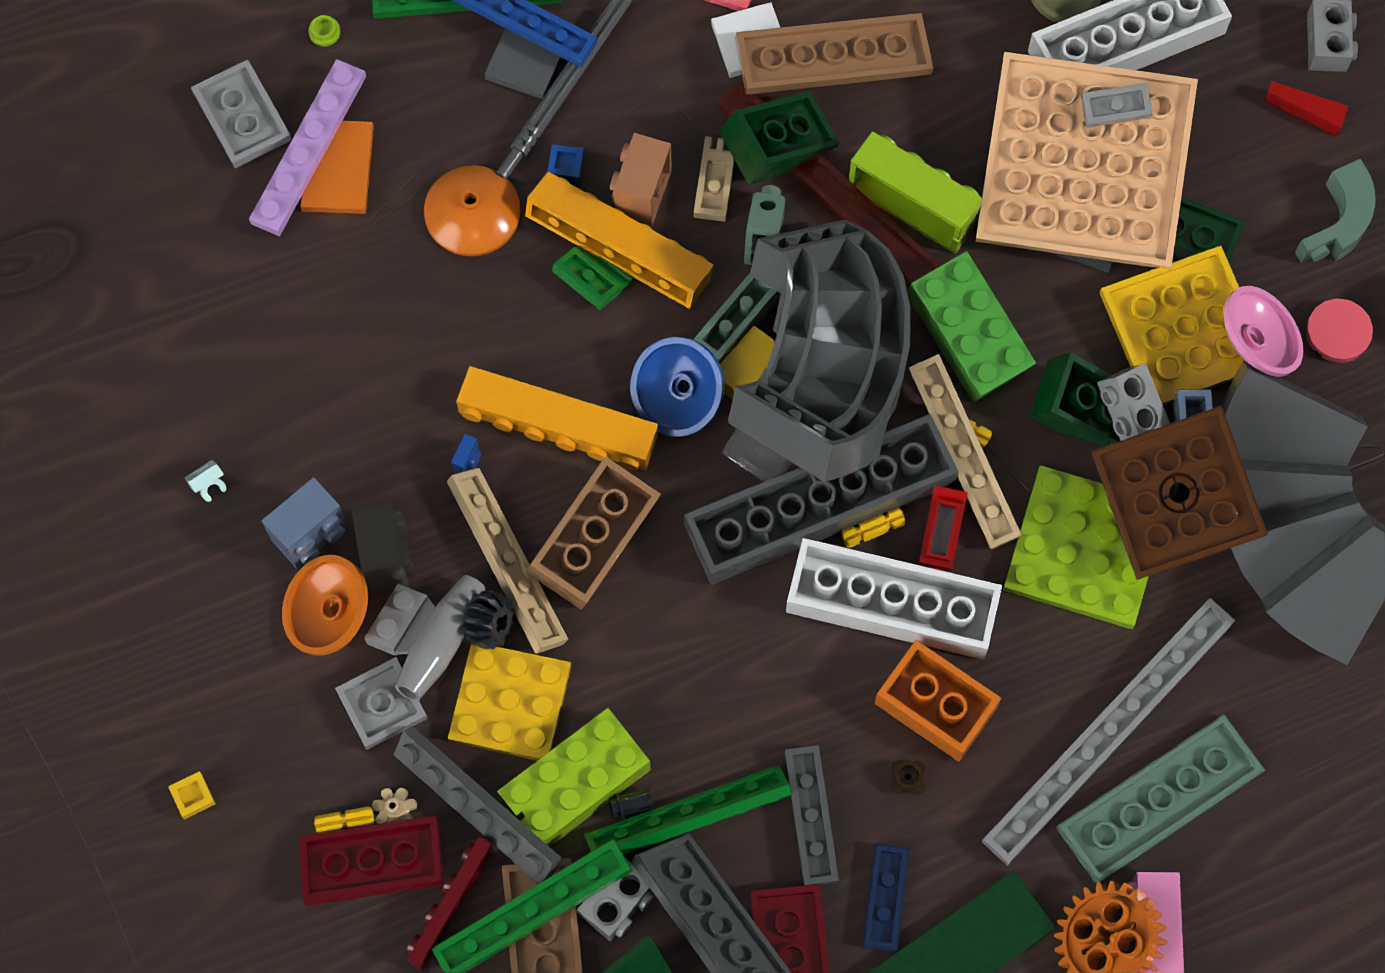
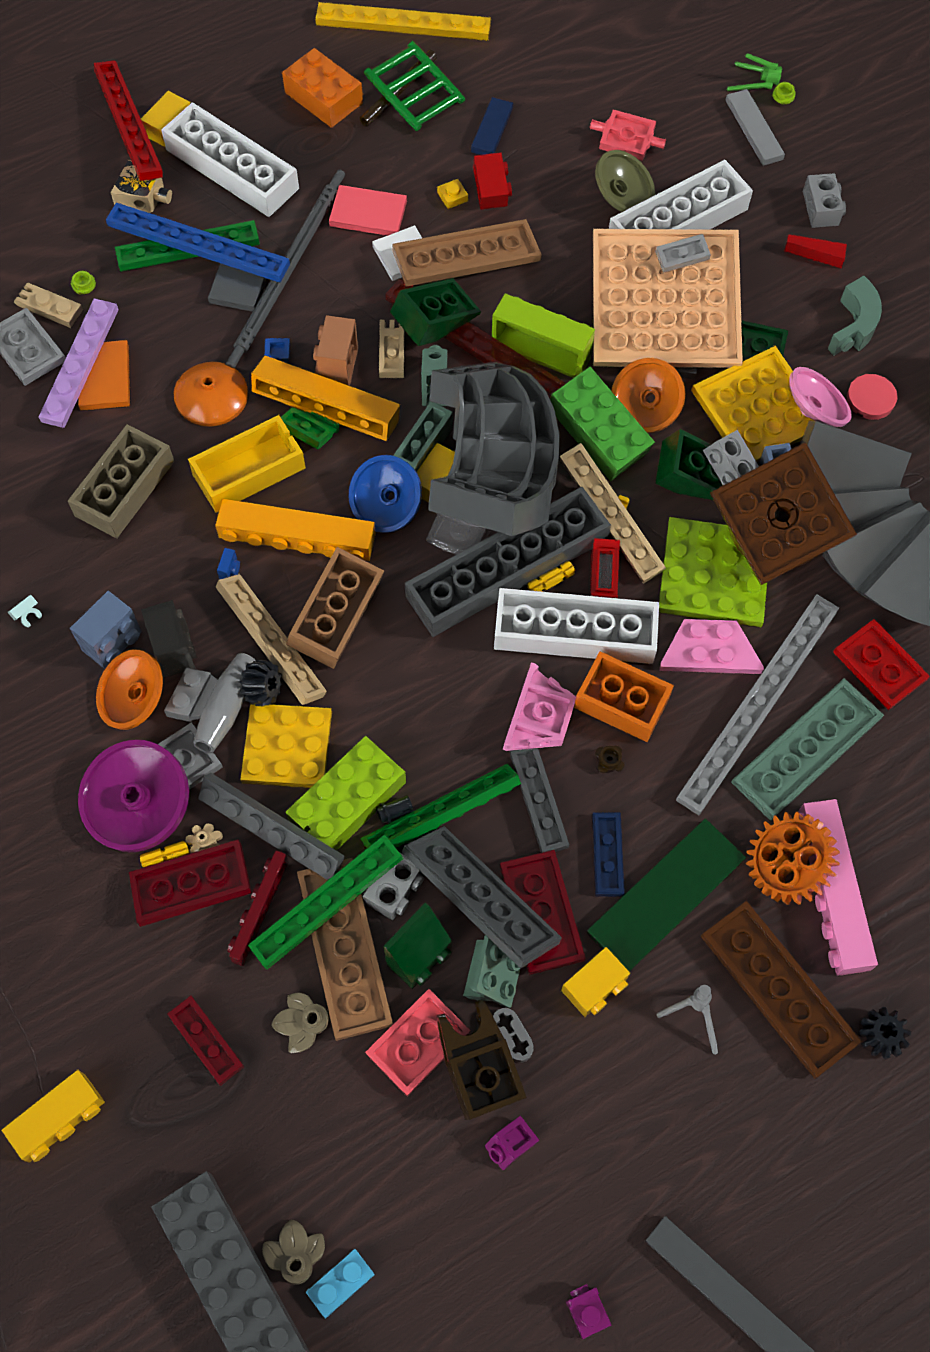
camera: 10 degrees left, 5 degrees down
yellow plate [168,771,216,820] -> none
none -> tan hinge [14,283,83,328]
none -> dark tan brick [68,424,174,538]
none -> magenta dish [78,740,189,852]
none -> yellow piece [188,415,306,513]
none -> bright pink wing [503,662,576,751]
none -> orange dish [611,358,685,433]
none -> bright pink wing [659,619,764,674]
none -> red plate [833,619,930,711]

